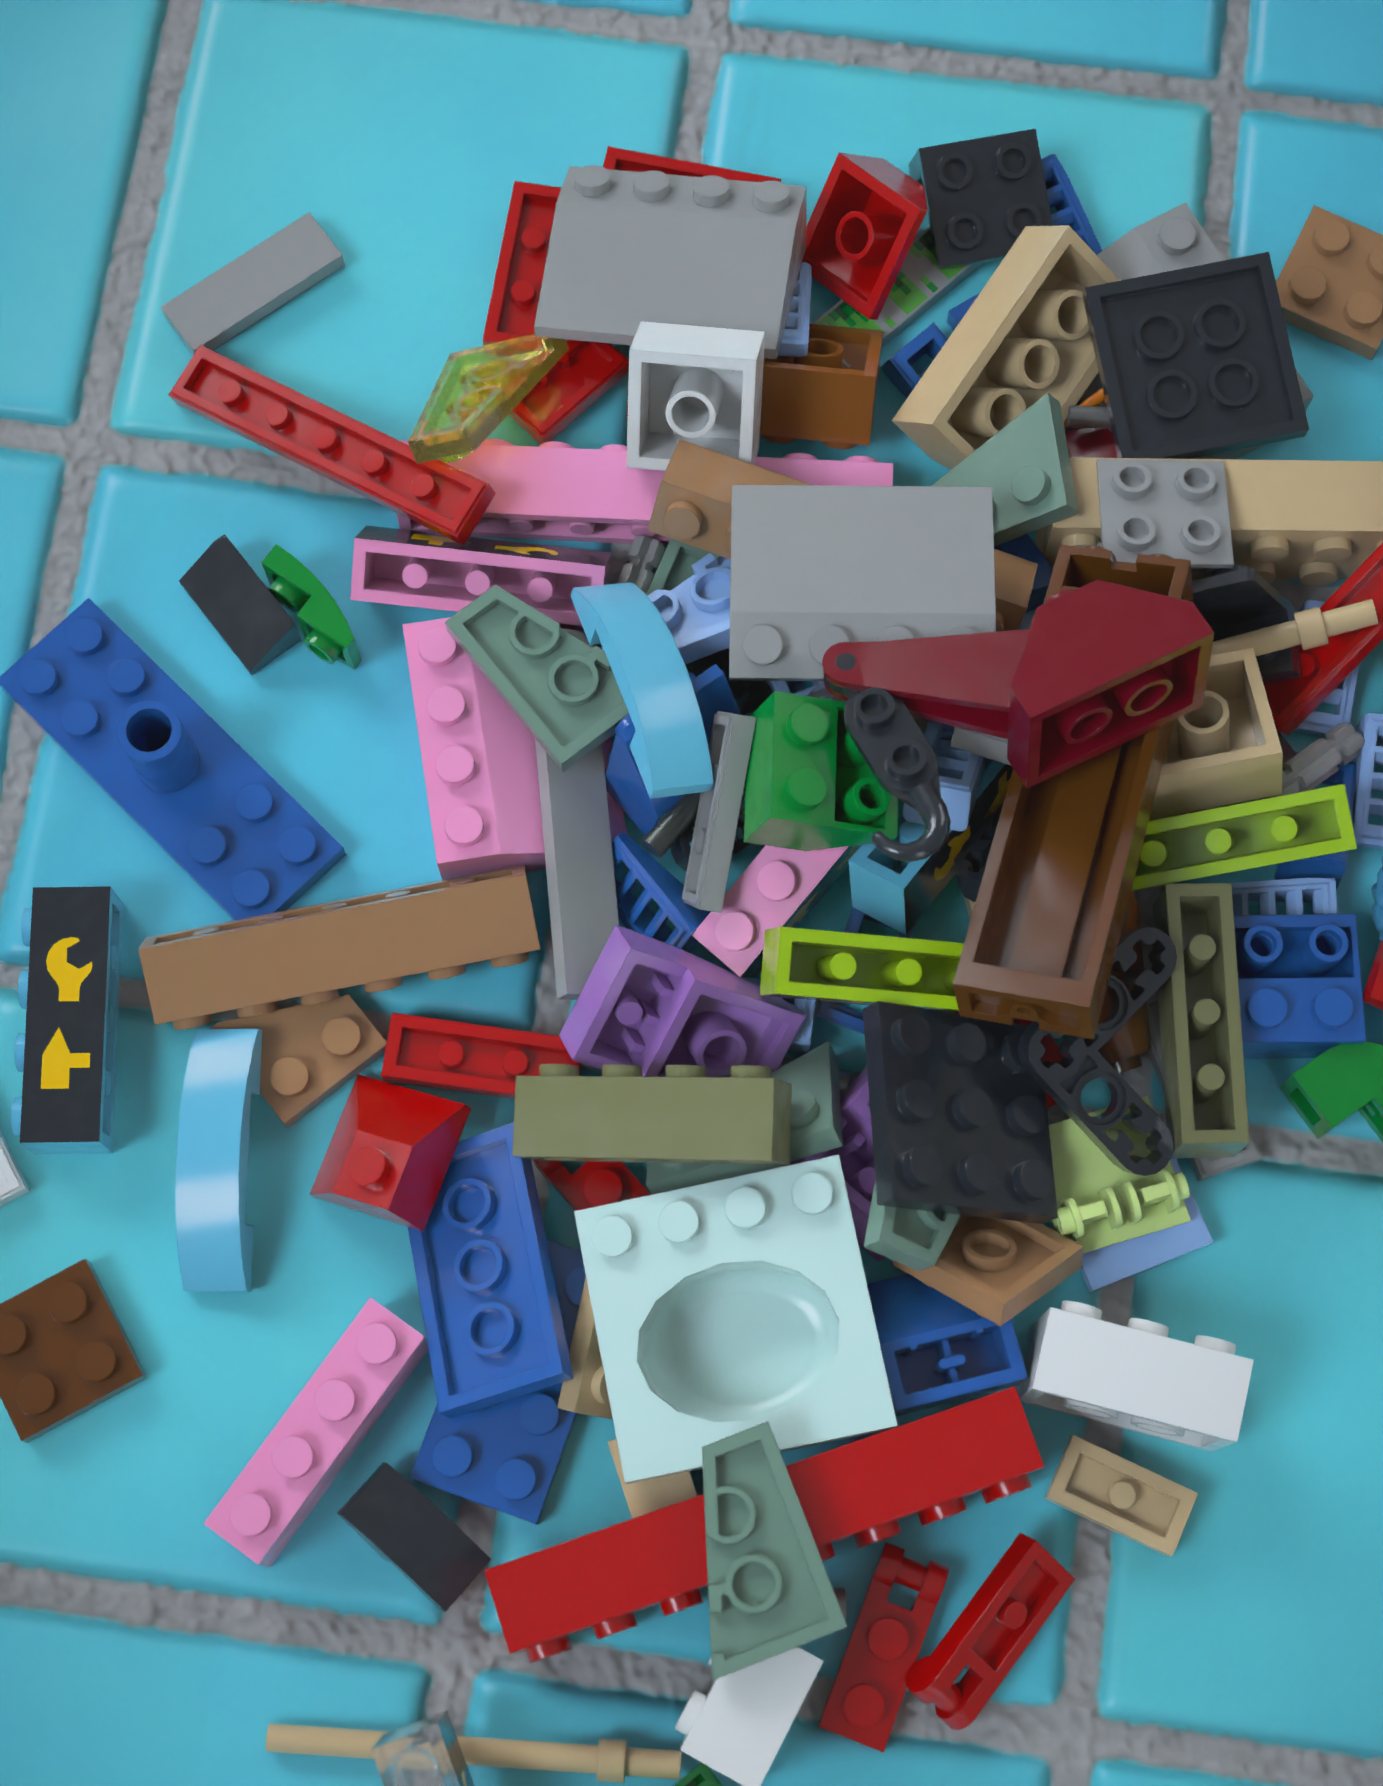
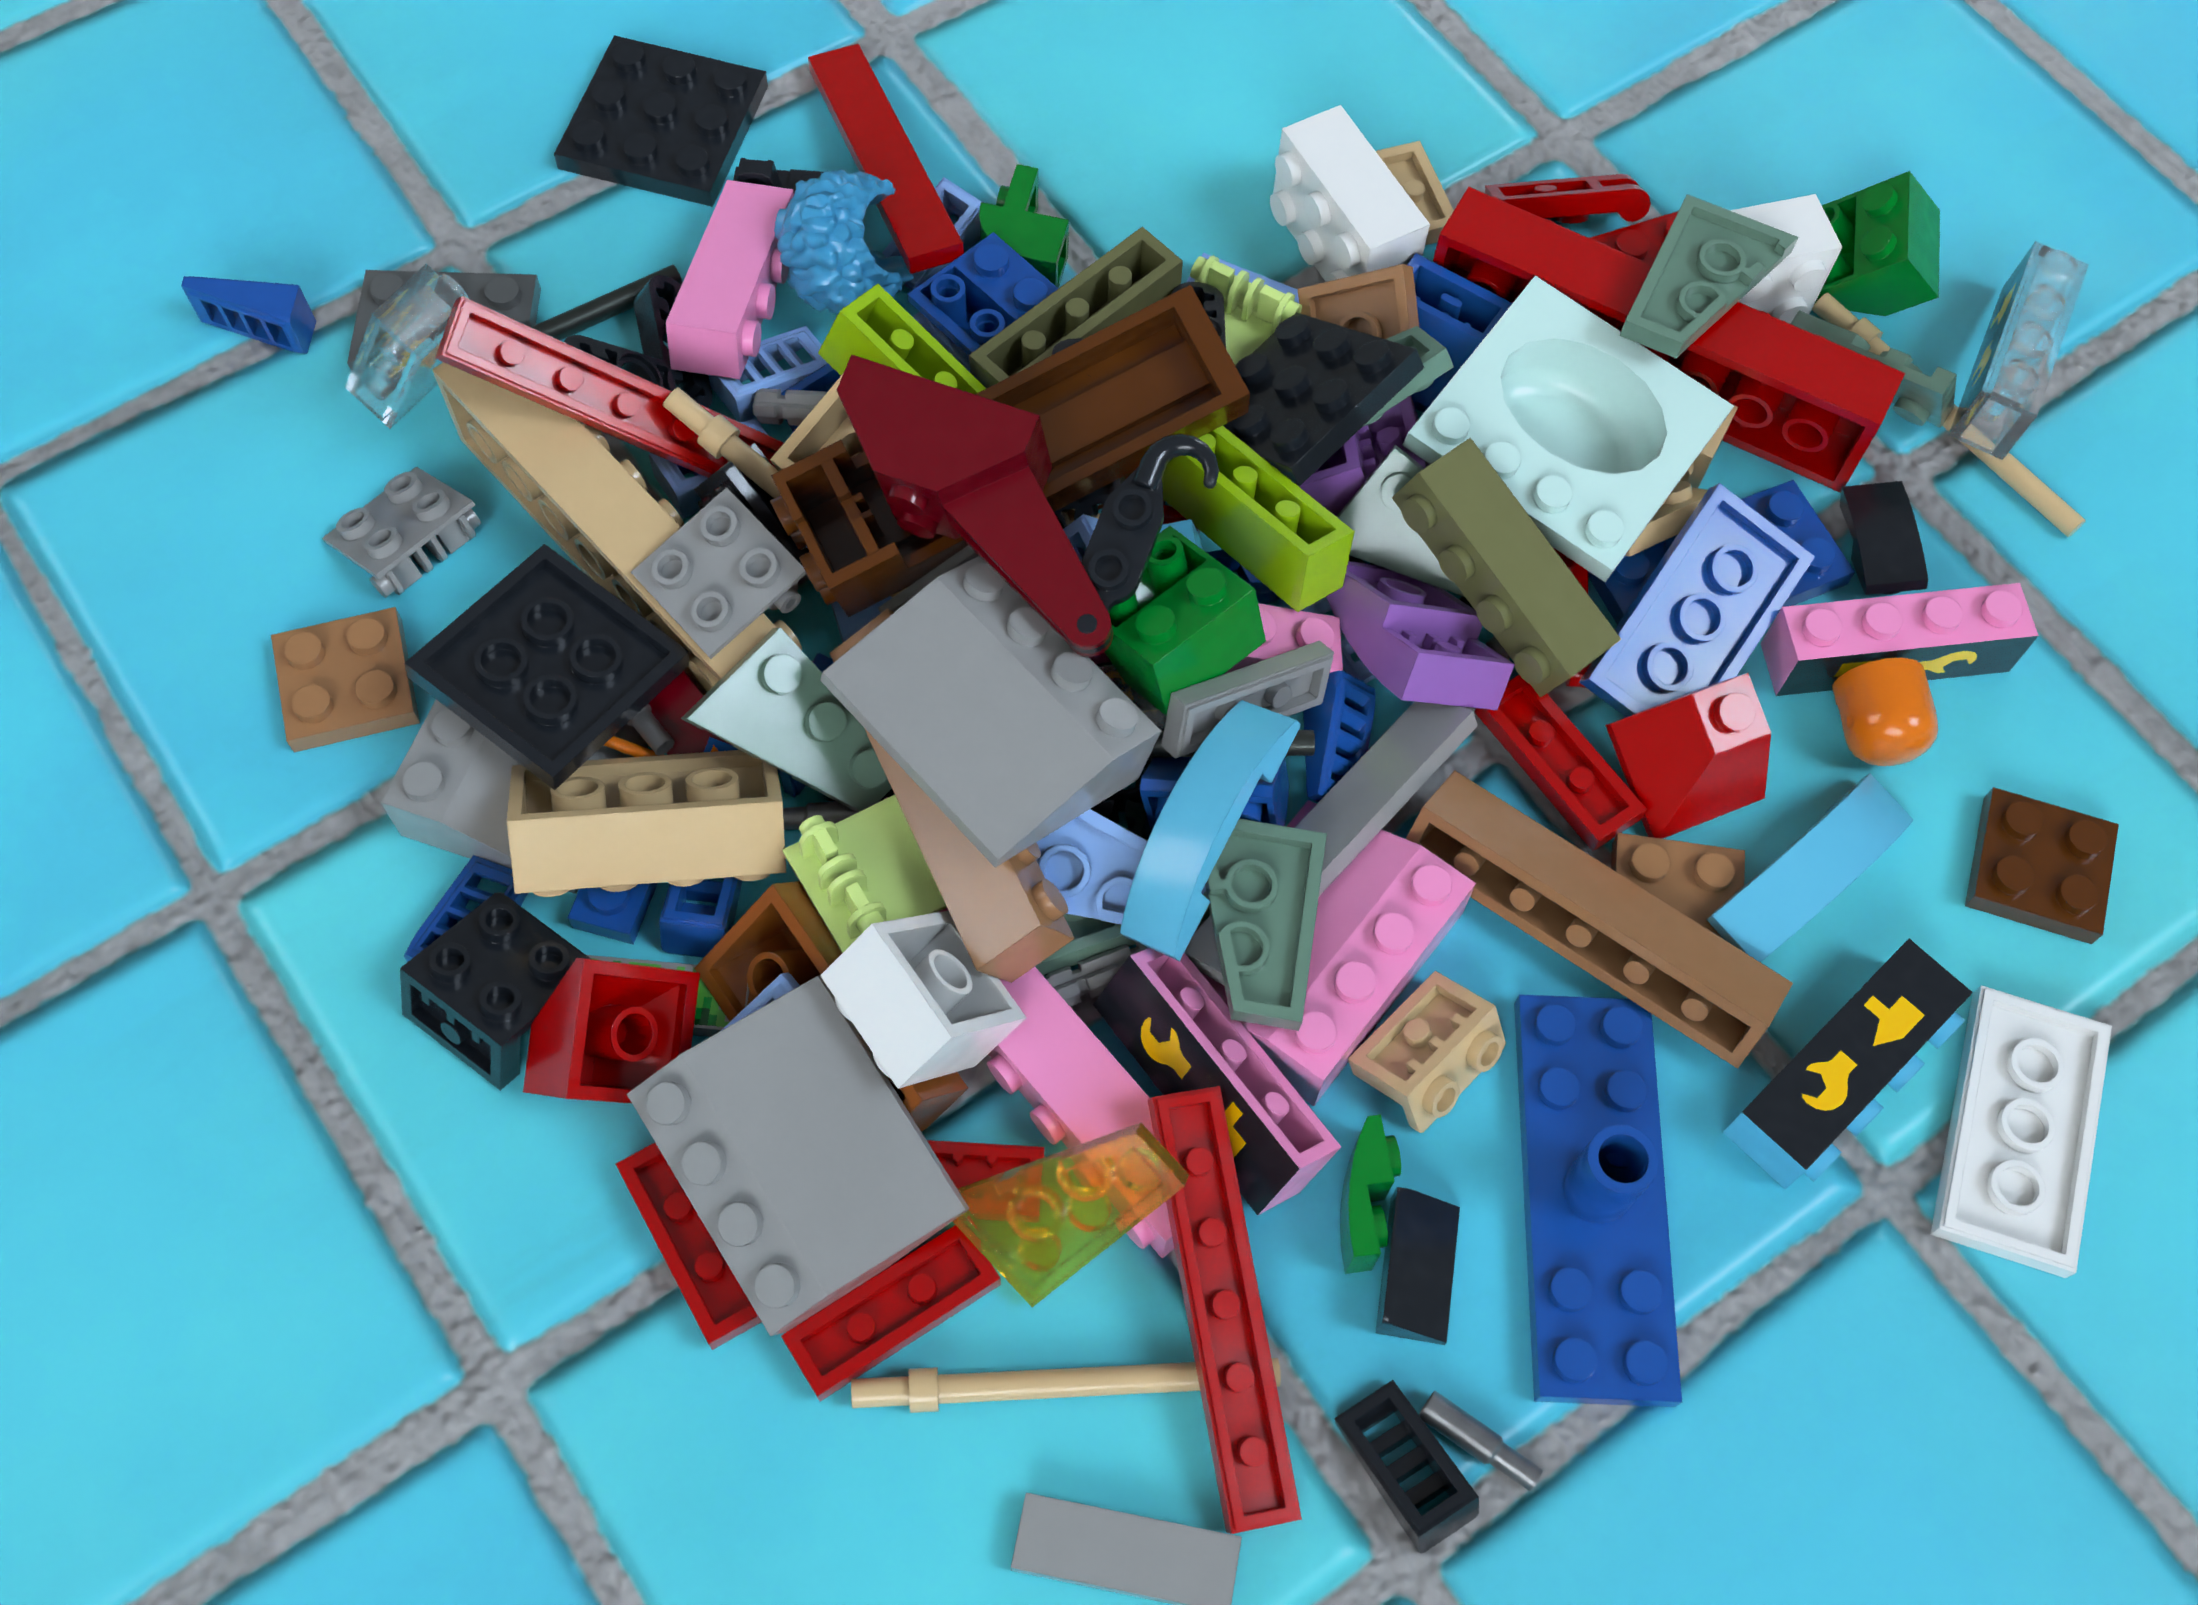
camera: 135 degrees left, 10 degrees down
none -> yellowish green hinge [782,795,947,953]
none -> tan bar [851,1358,1281,1413]
none -> black slope [1334,1380,1479,1553]
none -> tan bracket [1348,971,1506,1133]
none -> flat silver pin [1419,1391,1543,1491]
none -> sand green wing [1790,310,1957,428]
none -> orange helmet [1832,657,1938,766]

